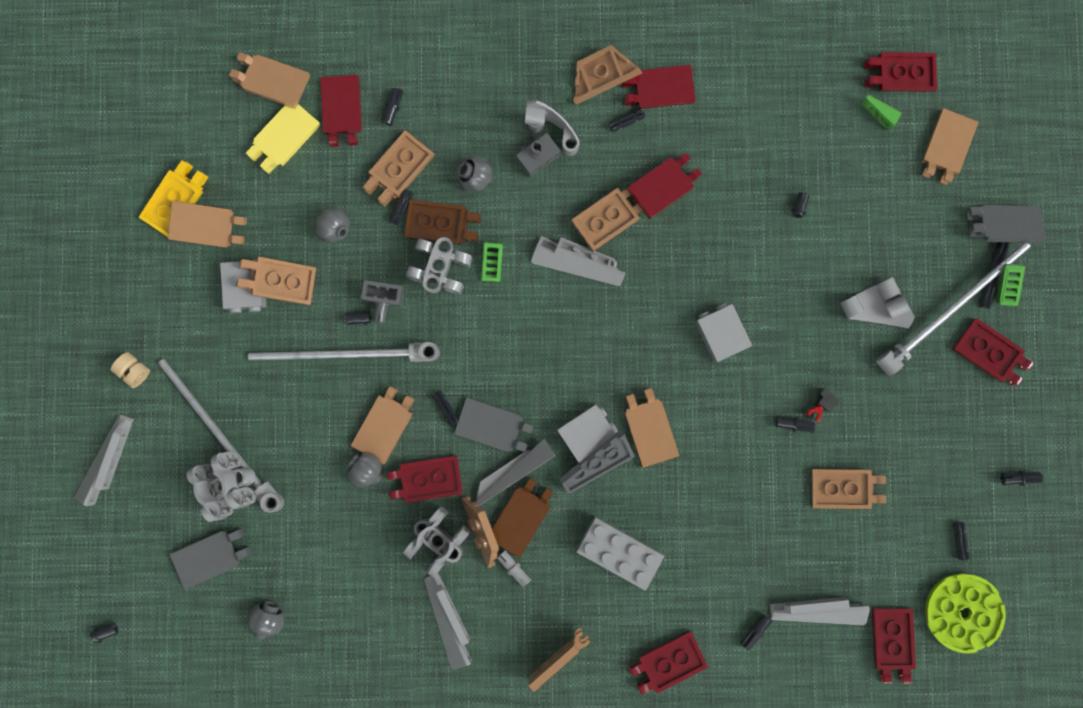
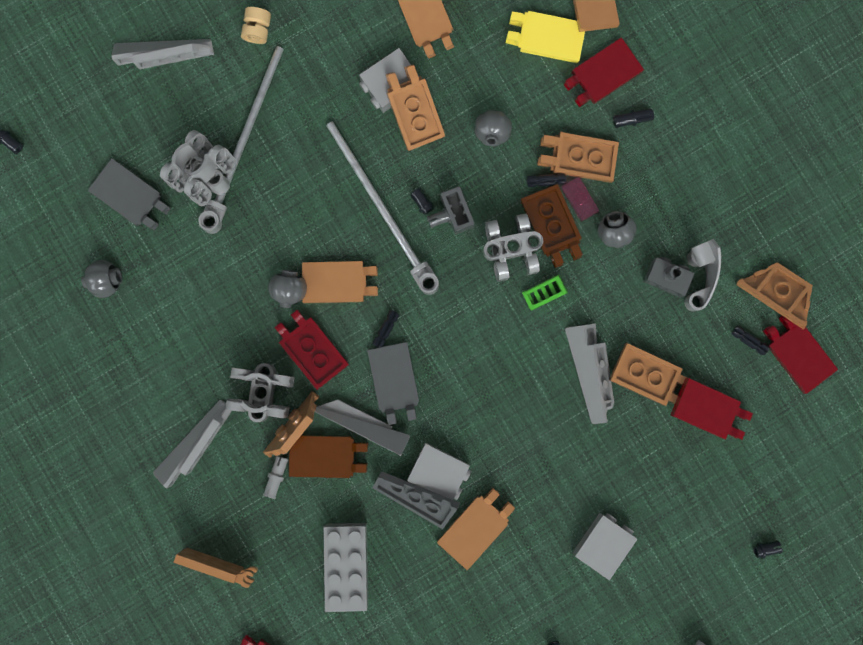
camera: 55 degrees right, 0 degrees up
none -> clear pink plate [561,177,599,222]

